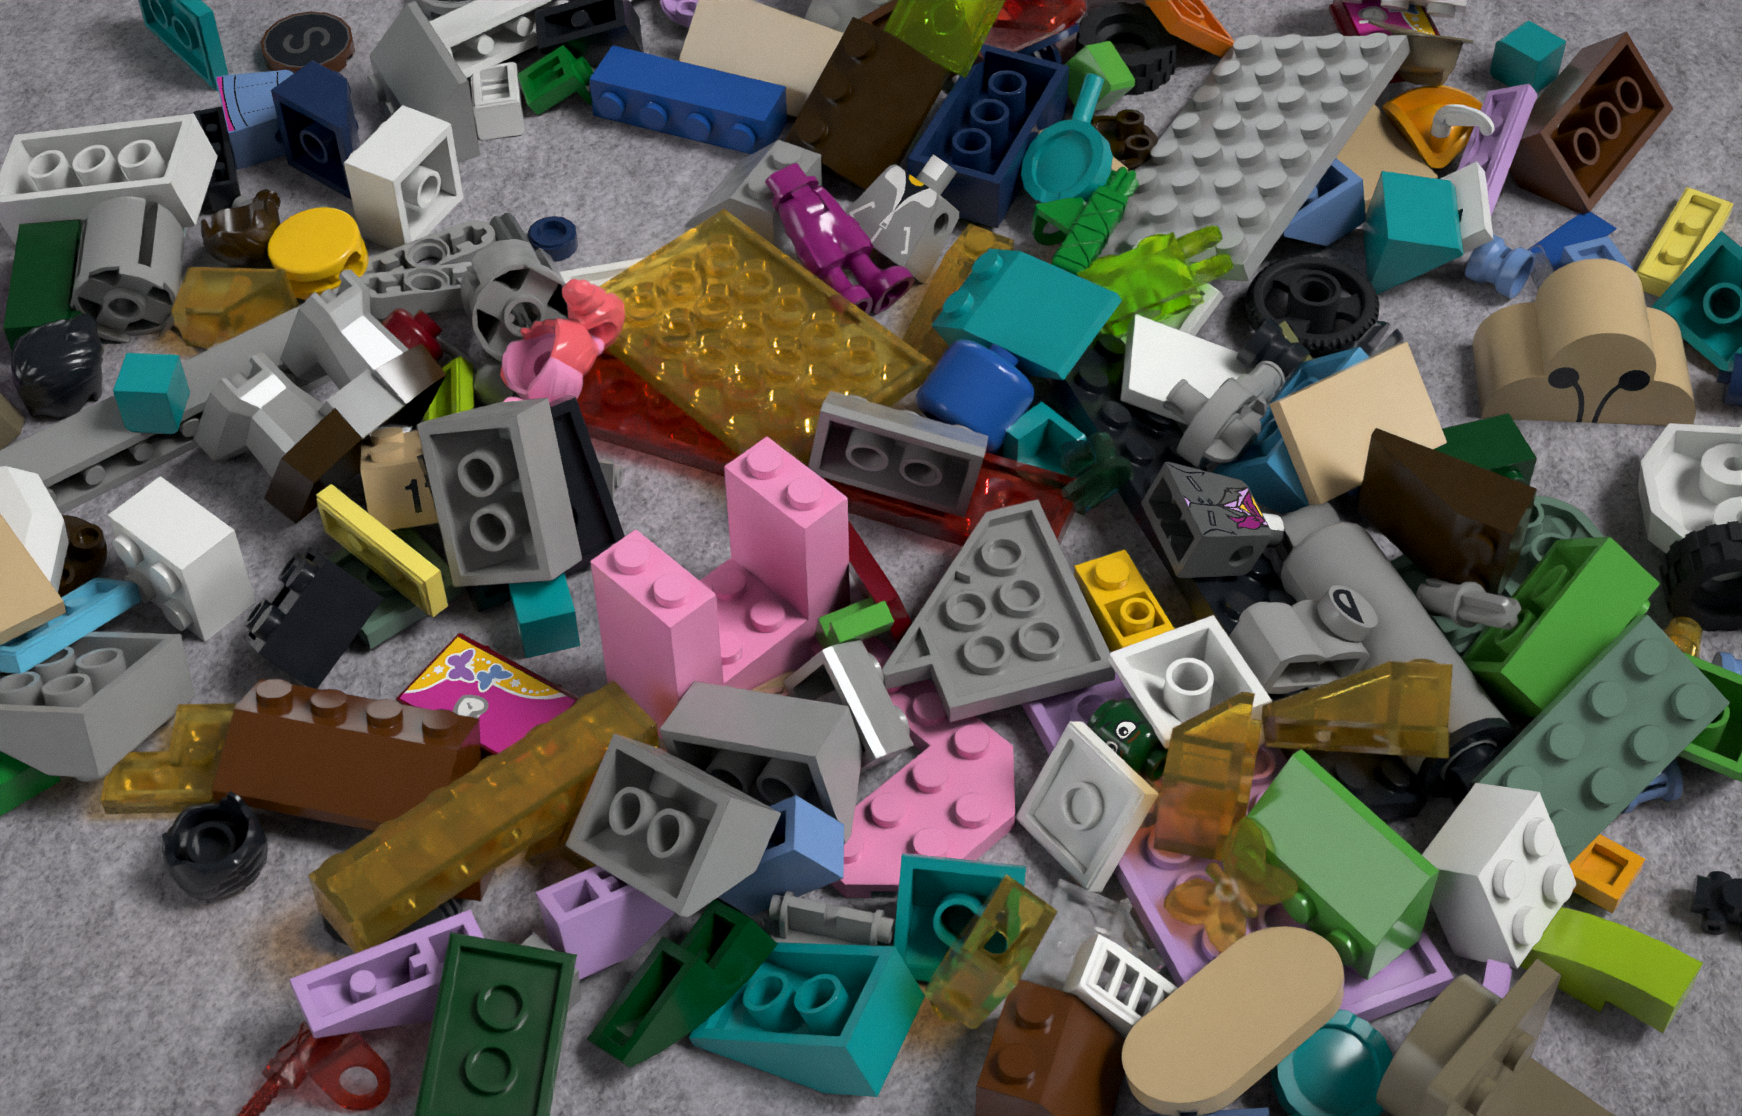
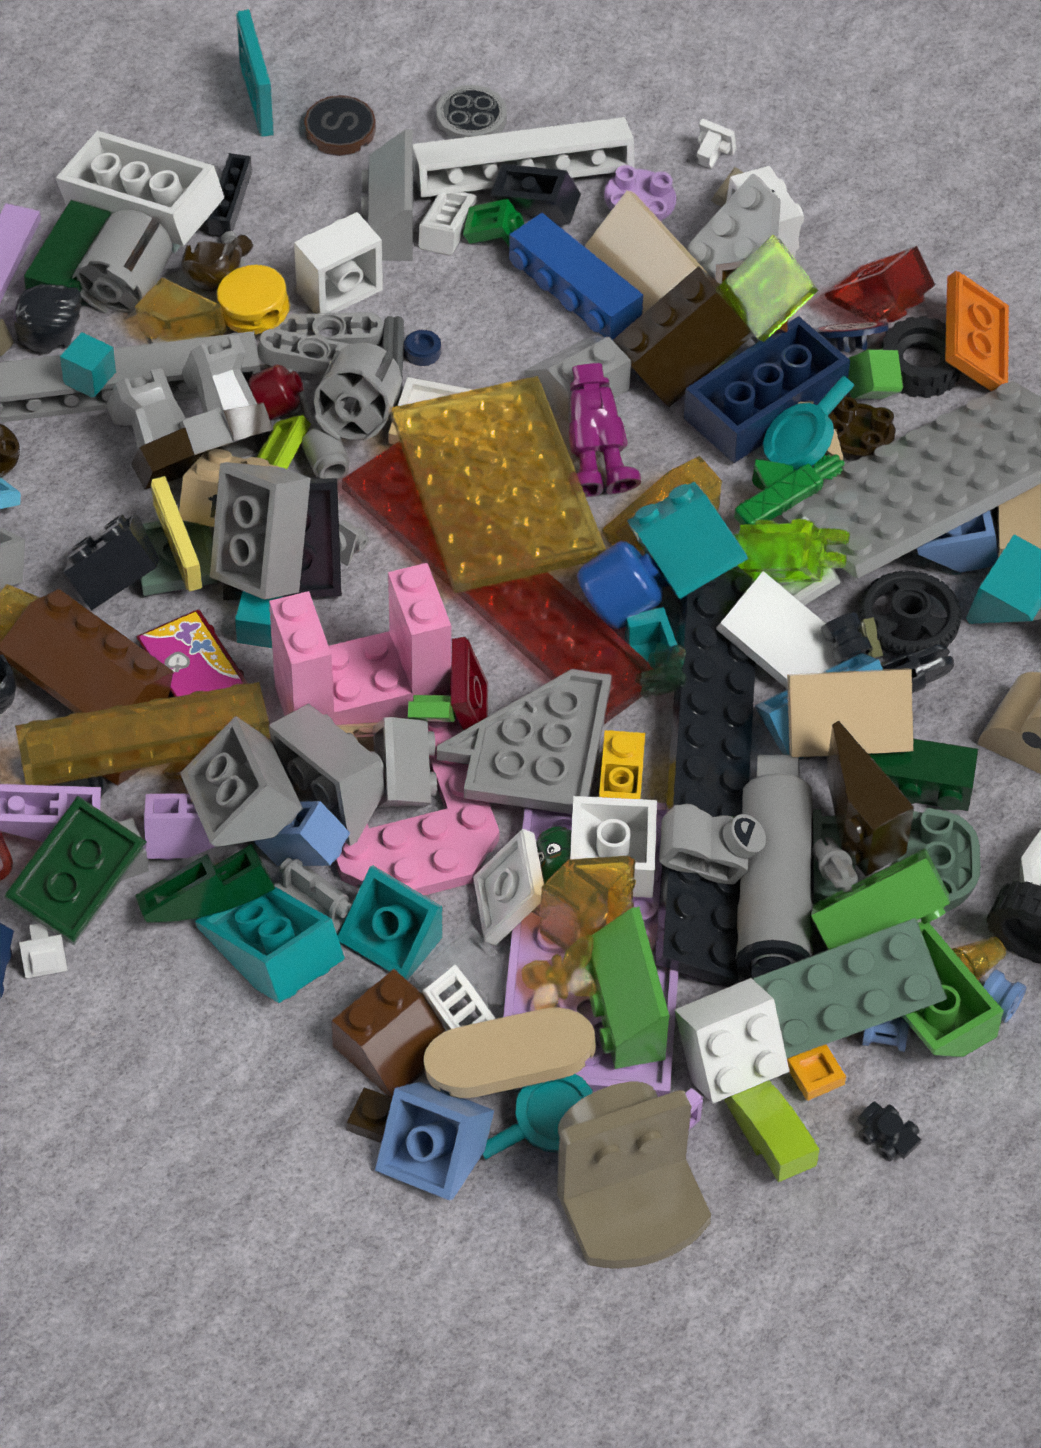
camera: 25 degrees right, 5 degrees up
white brick [108,476,256,642] -> none
medium blue torso [215,70,293,170] -> none
dark blue slope [271,60,361,200] -> none
hair [500,279,625,402] -> none
light grey slope [808,391,988,518] -> none
light grey torso [845,155,960,284] -> none
clear yellow torso [924,874,1058,1029] -> none
dark grey torso [1141,462,1284,578] -> none
light grey pin [1163,361,1285,470] -> none
clear yellow slope [1261,659,1454,758] -> none

